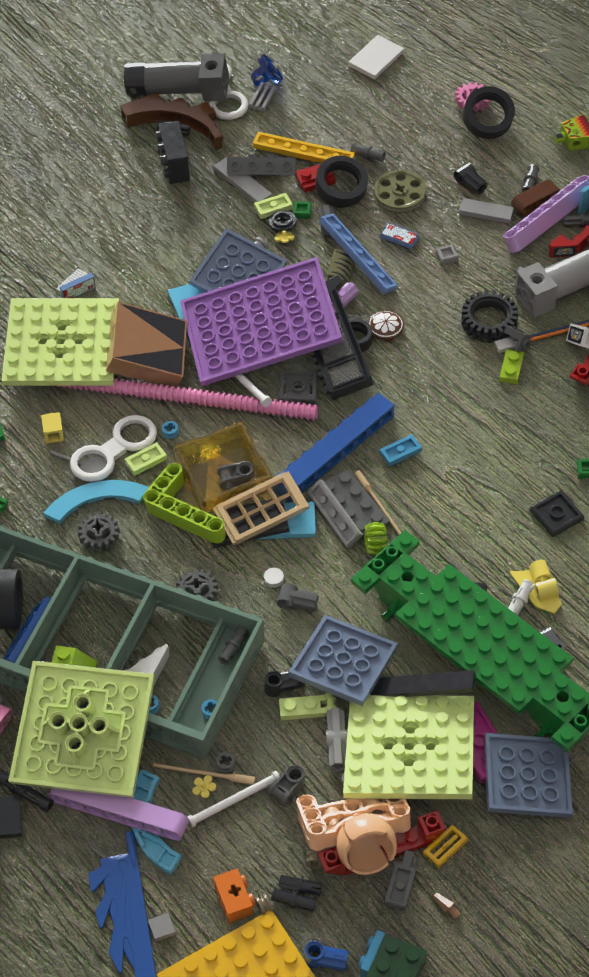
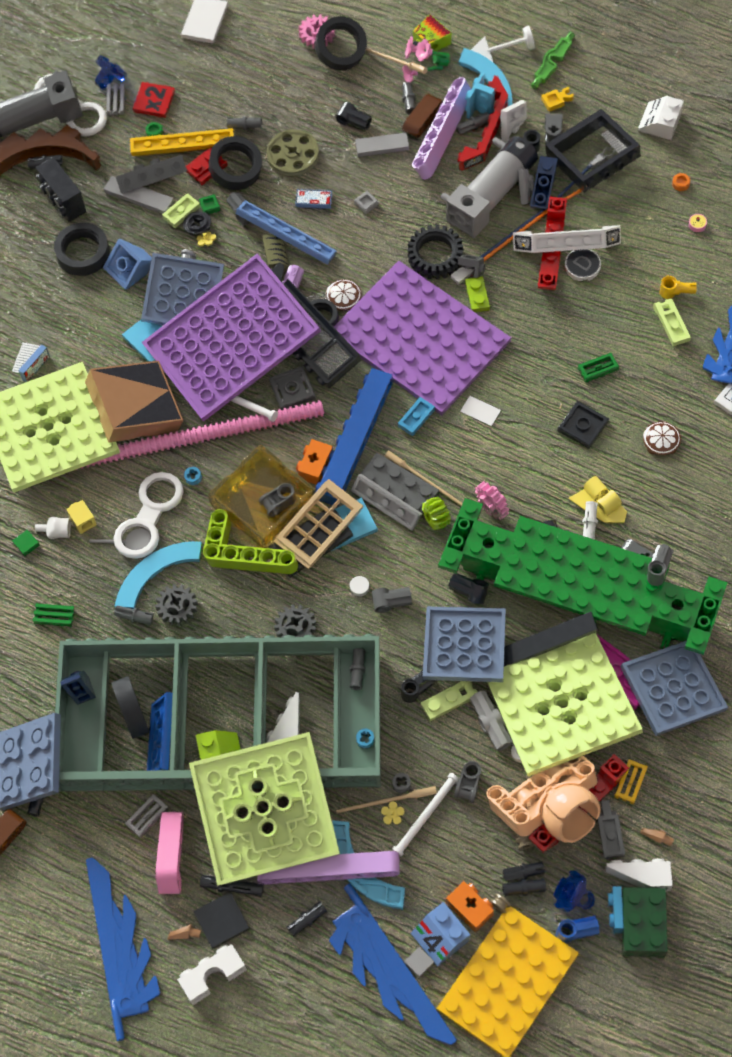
camera: 20 degrees left, 10 degrees up
yellowish green plate [124,443,167,476] -> none
none -> white piece [35,517,71,539]
none -> black tyre [54,223,110,276]
none -> medium blue slope [103,239,152,289]
none -> dark grey axle [114,606,154,626]
none -> red tile [132,82,175,118]
none -> green tile [145,122,163,137]
none -> black pin [286,901,327,937]
none -> orange brick [296,439,333,485]
none -> medium lavender plate [329,261,511,416]
none -> tan piece [366,48,427,74]
none -> bright pink plant [403,37,450,83]
none -> medium blue slope [411,902,470,967]
none -> black piece [448,573,489,604]
none -> white sticker [460,396,501,426]
none -> bright pink gear [475,481,509,520]
none -> clear blue tile [553,870,595,912]
none -> white slope [605,859,672,892]
none -> dark grey piece [647,544,674,586]

